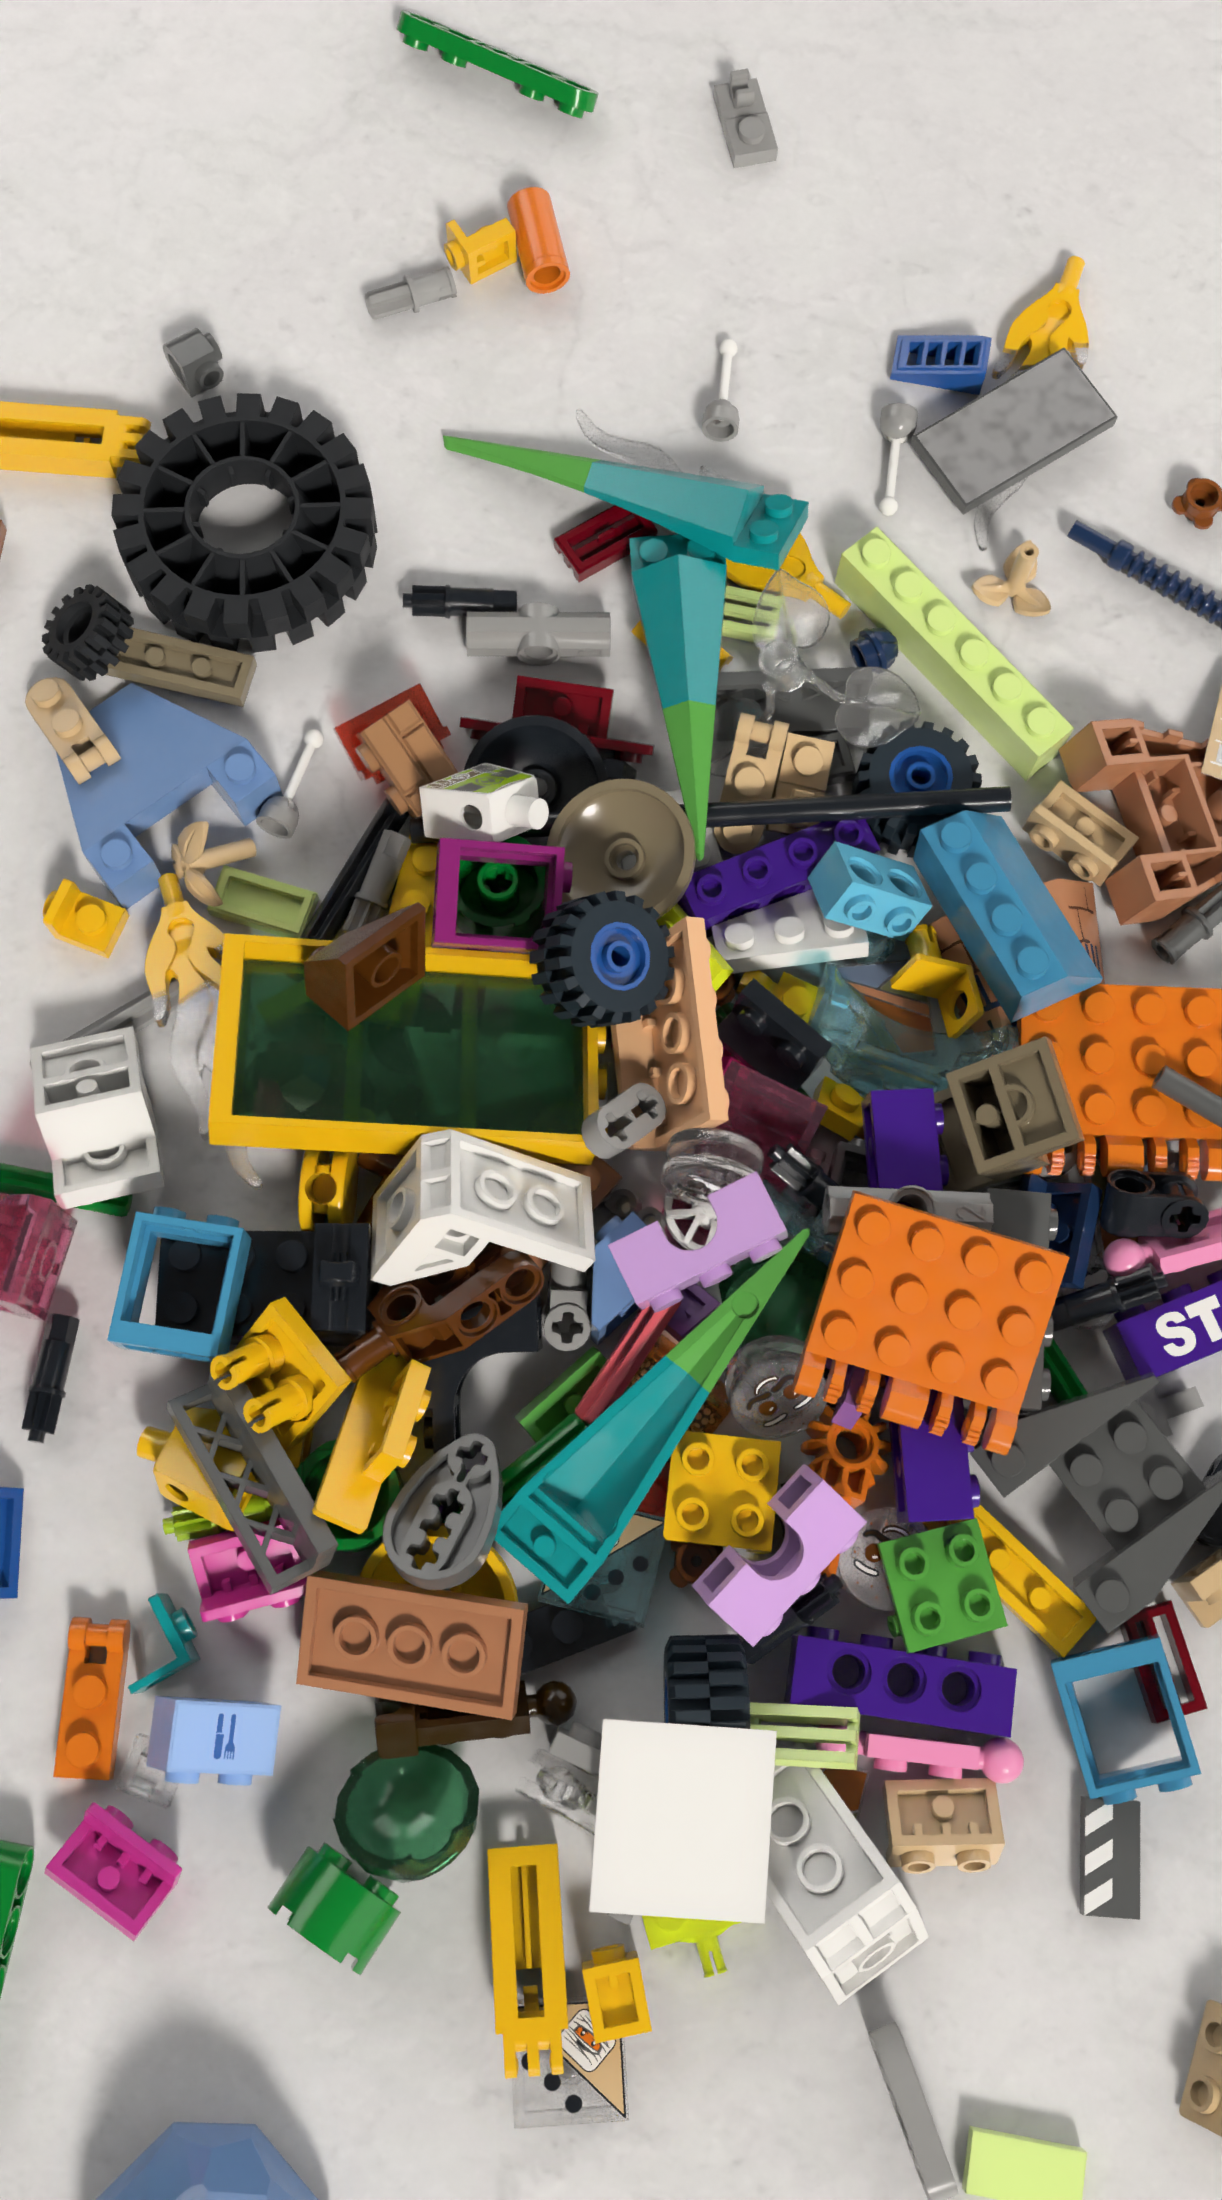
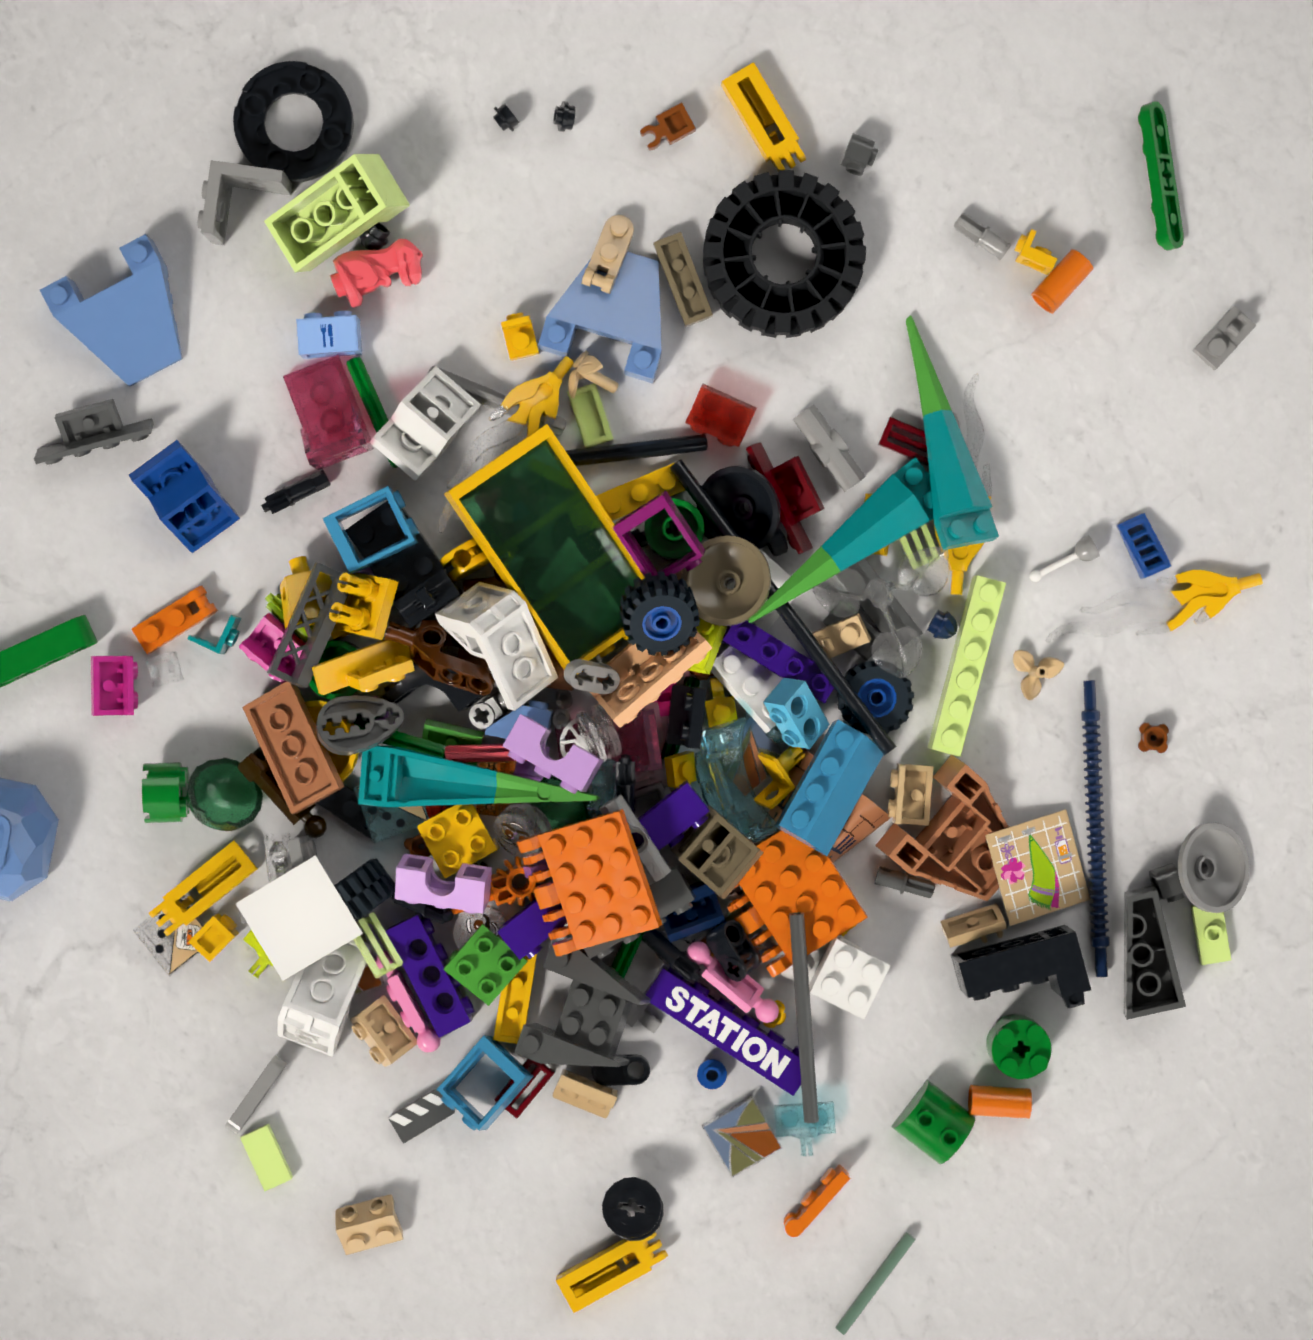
camera: 55 degrees right, 15 degrees up
black tyre [42,584,134,681] -> none
light blue brick [146,1696,281,1786] -> none
light grey hinge [256,729,324,839] -> none
reddish brown slope [304,902,426,1031] -> none
light grey piece [343,829,411,932] -> none
medium nougat brick [355,699,459,818] -> none
black piece [403,585,517,619] -> none
white torso [419,763,549,842] -> none
light grey hinge [702,339,739,442] -> none
tan plate [714,712,789,854] -> none
flat silver tile [911,347,1118,515] -> none

